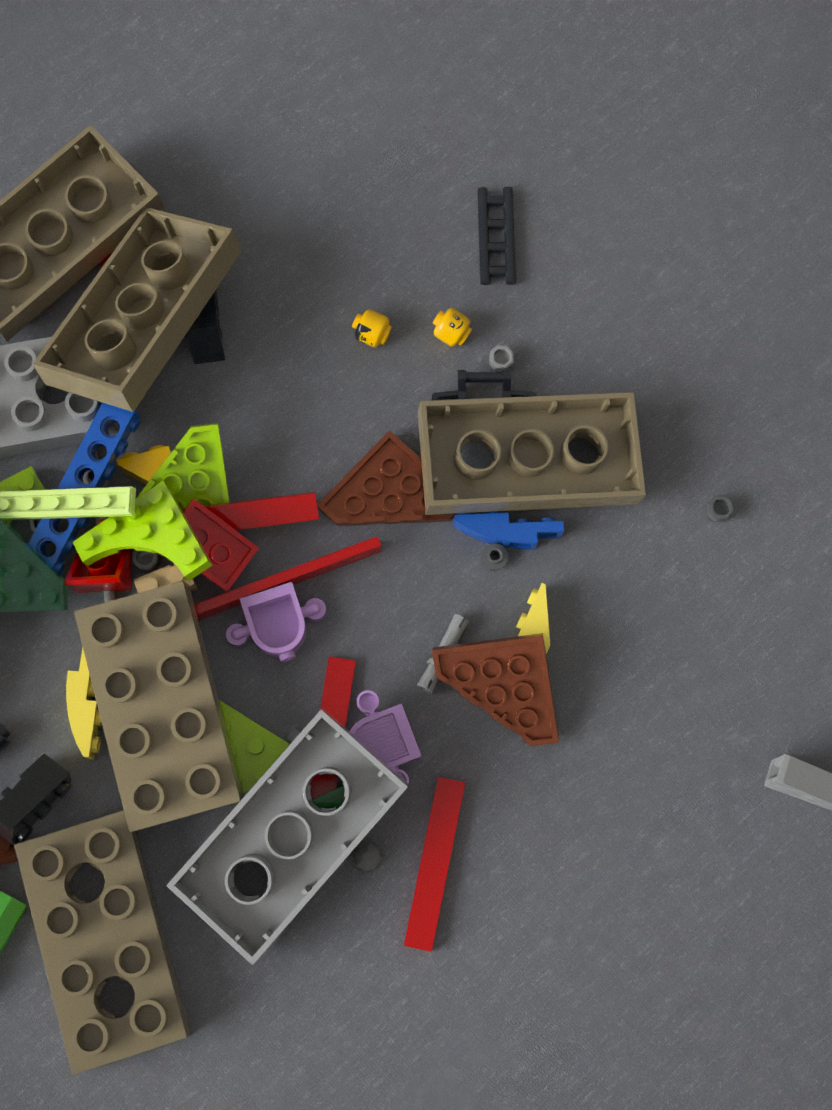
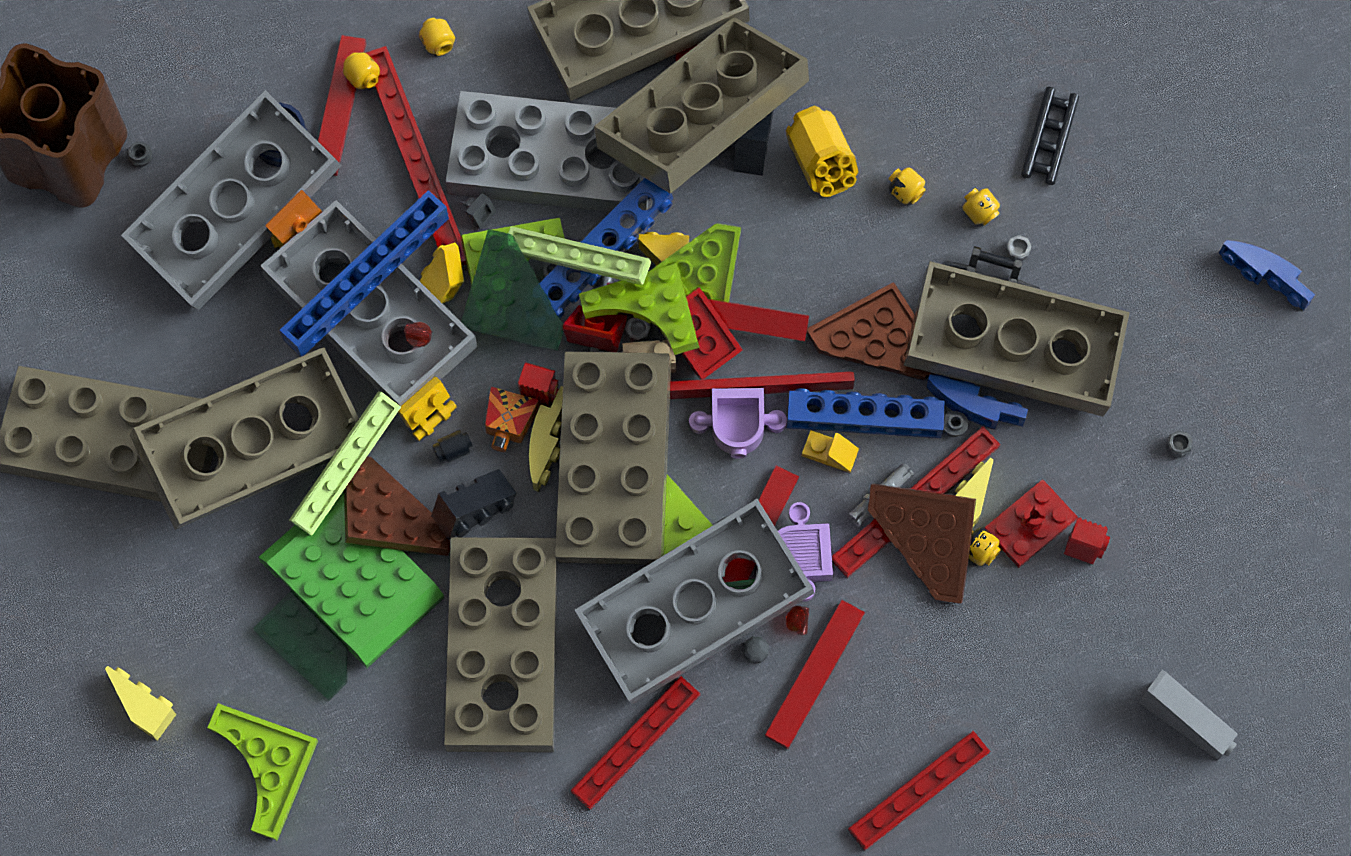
camera: 20 degrees right, 5 degrees down
none -> torso [485,387,539,452]
none -> red brick [518,362,559,408]
none -> red tile [570,676,700,810]
none -> yellow brick [785,105,858,197]
none -> clear red plate [786,606,809,635]
none -> blue brick [787,388,945,438]
none -> yellow slope [802,430,859,473]
none -> red tile [832,426,1001,579]
none -> red tile [848,731,990,851]
none -> yellow head [969,527,1001,566]
none -> red plate [985,479,1078,568]
none -> red brick [1064,517,1110,564]
none -> slope [1219,240,1315,311]

